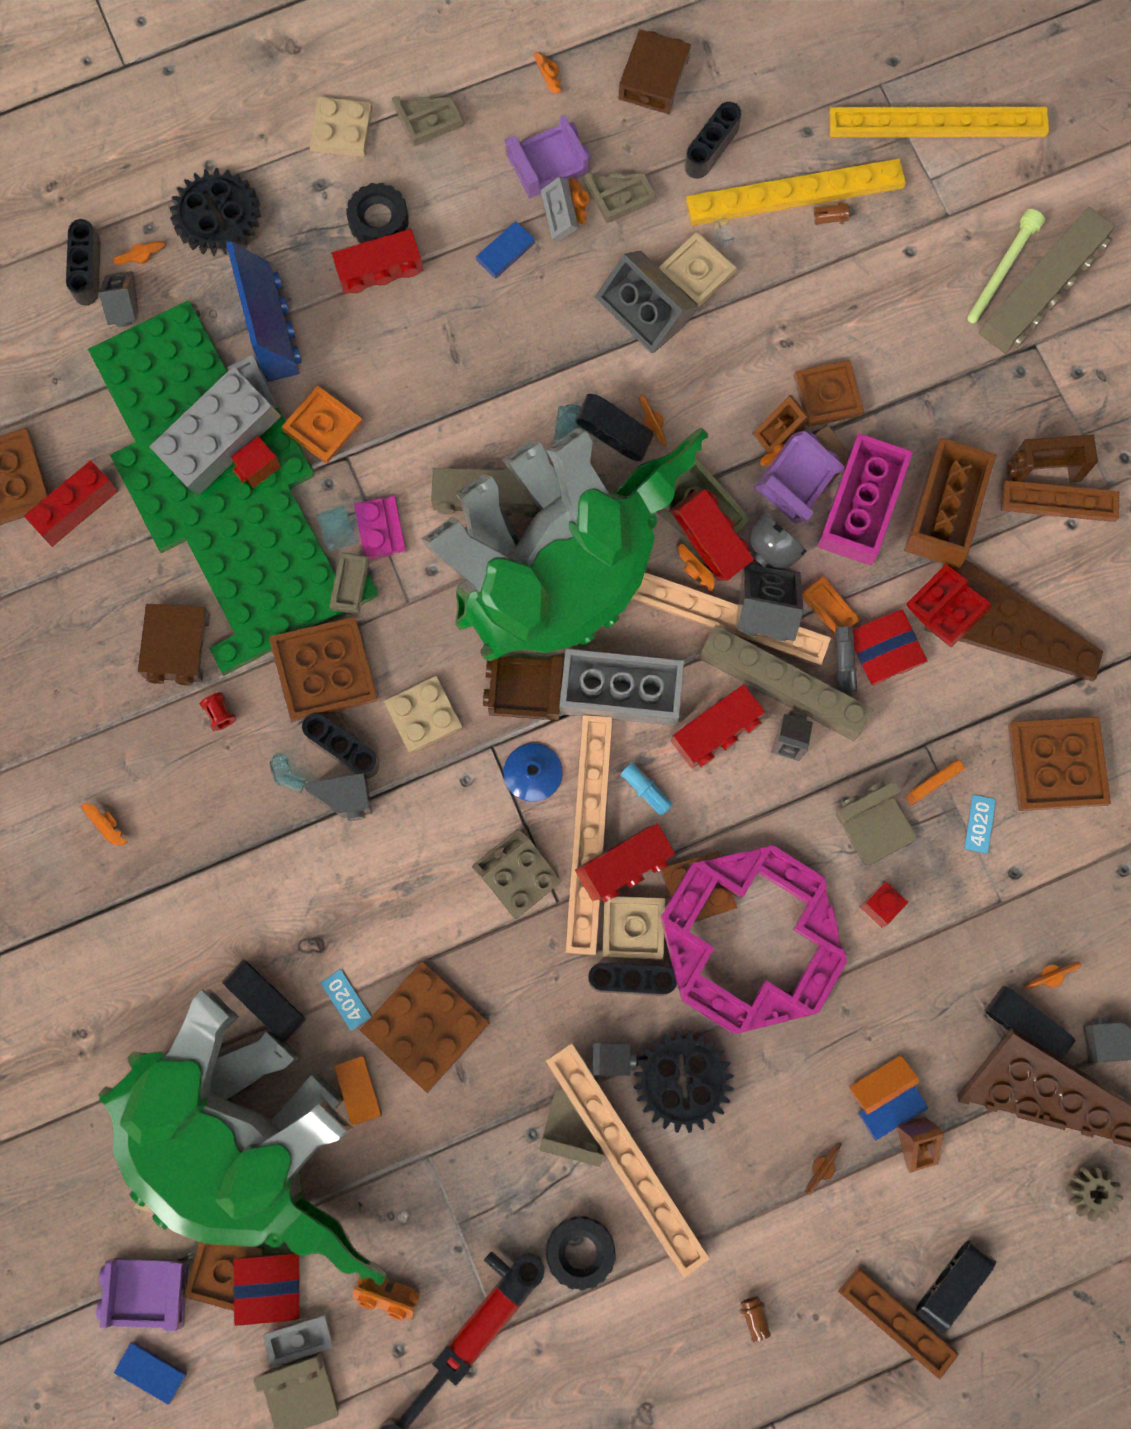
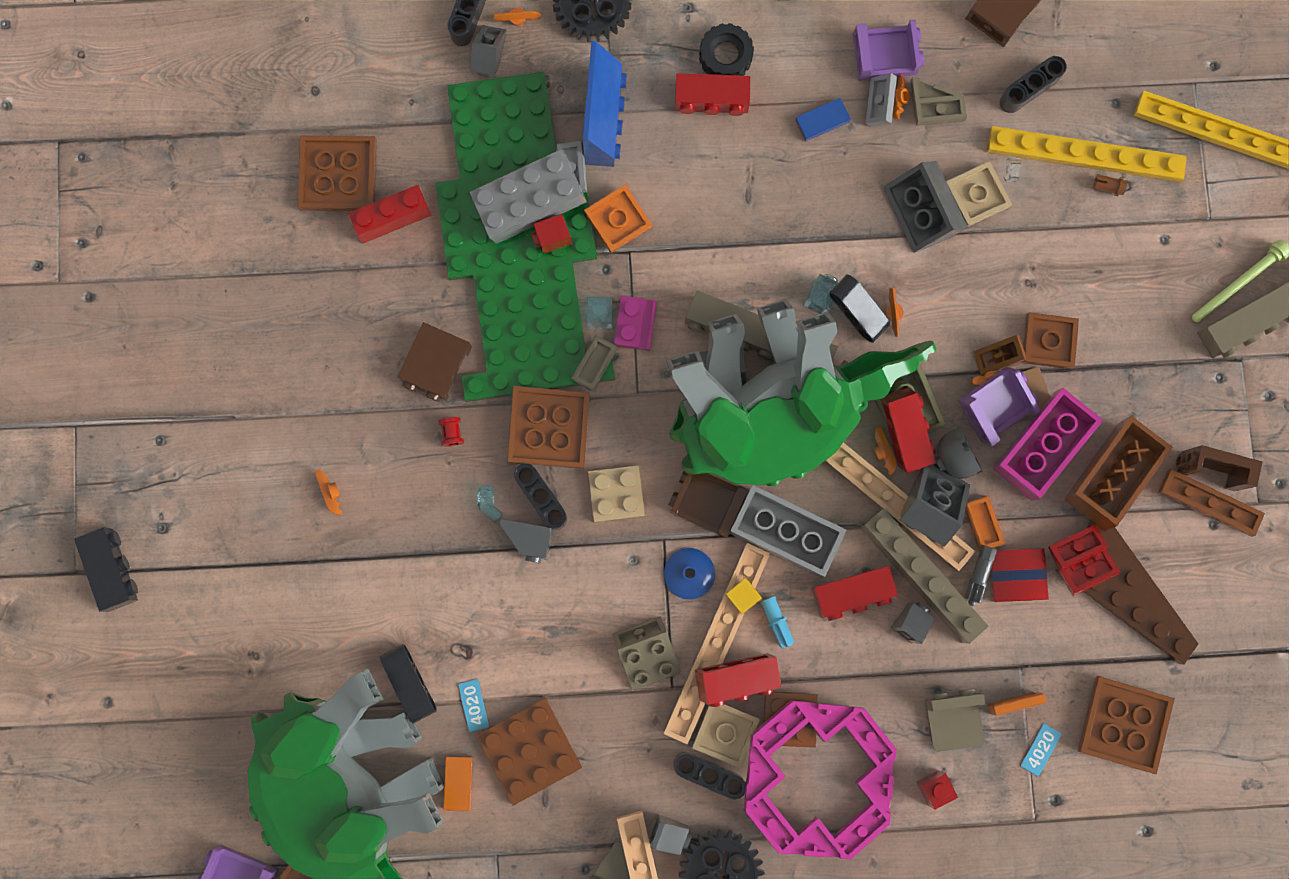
camera: 15 degrees right, 5 degrees up
none -> yellow tile [725,578,762,614]

